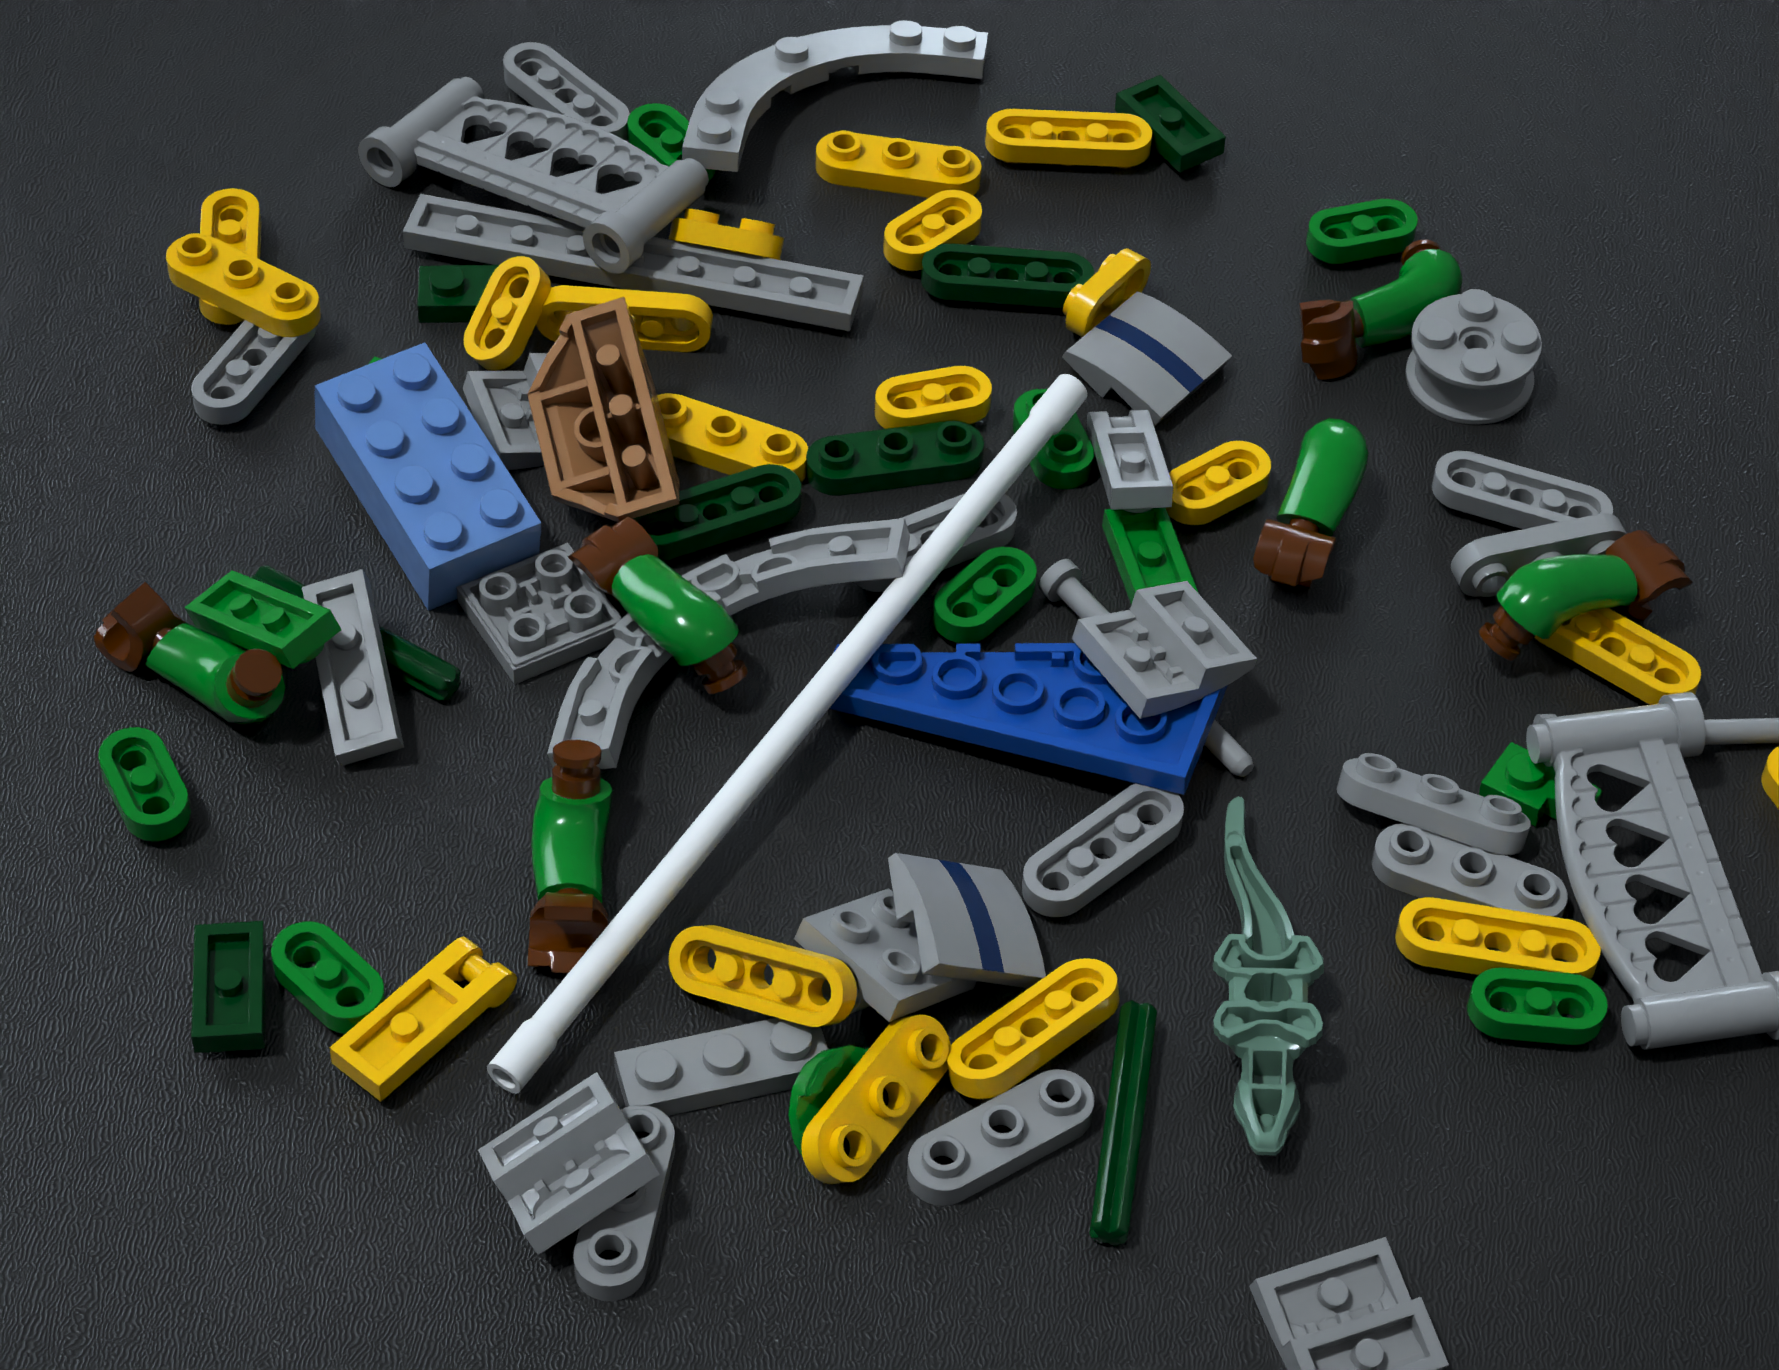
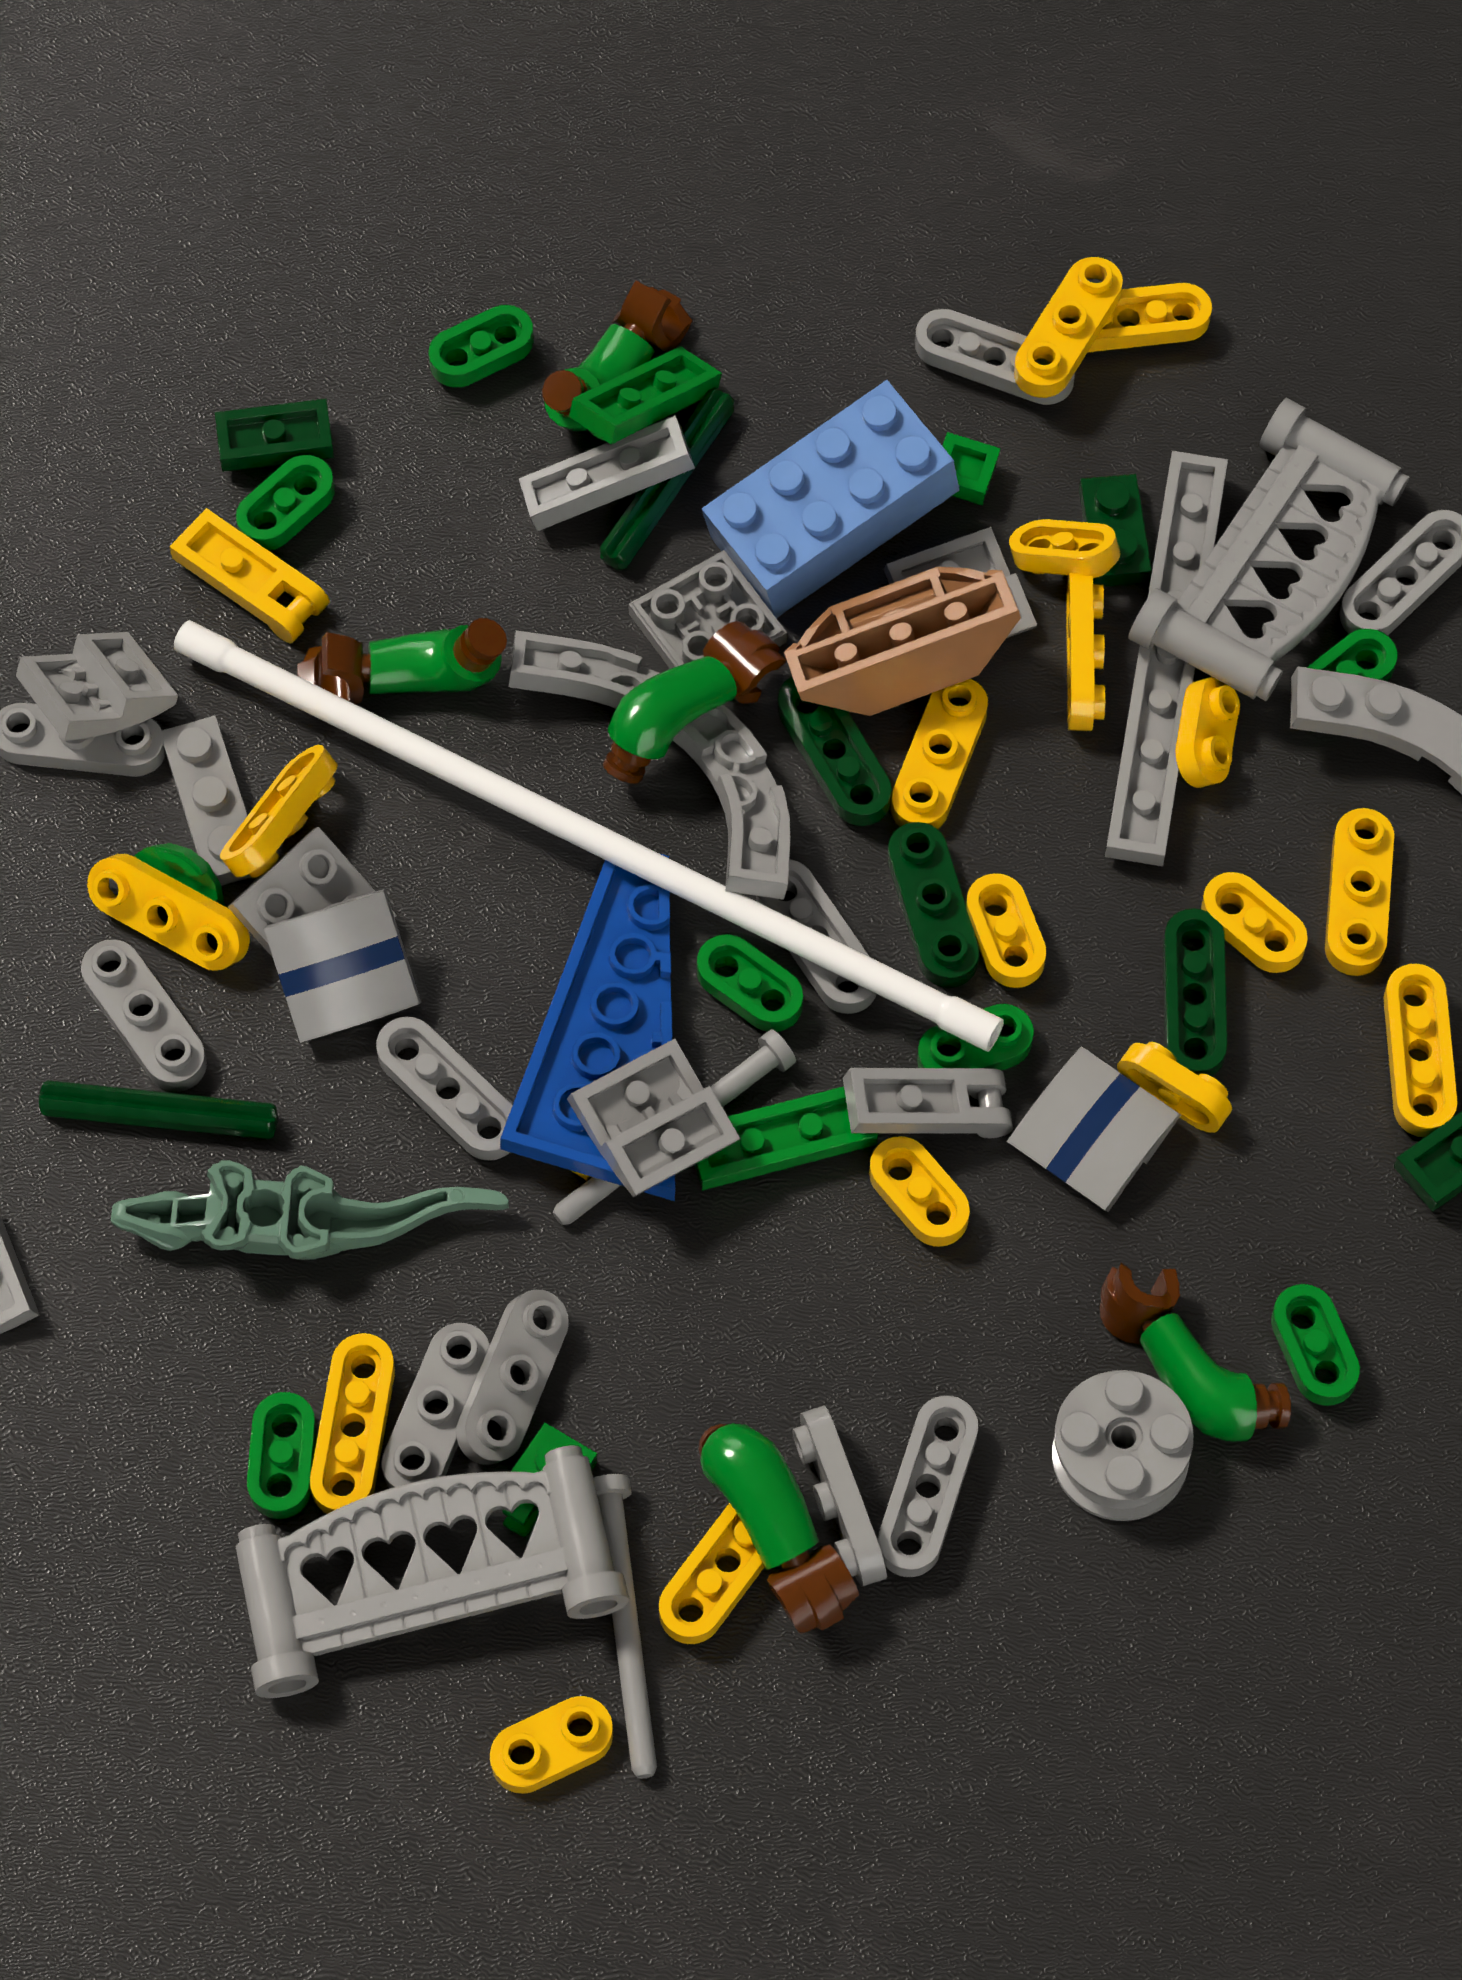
camera: 90 degrees right, 15 degrees up
yellow plate [947,958,1120,1099] -> none
green piece [1253,418,1369,589] -> none

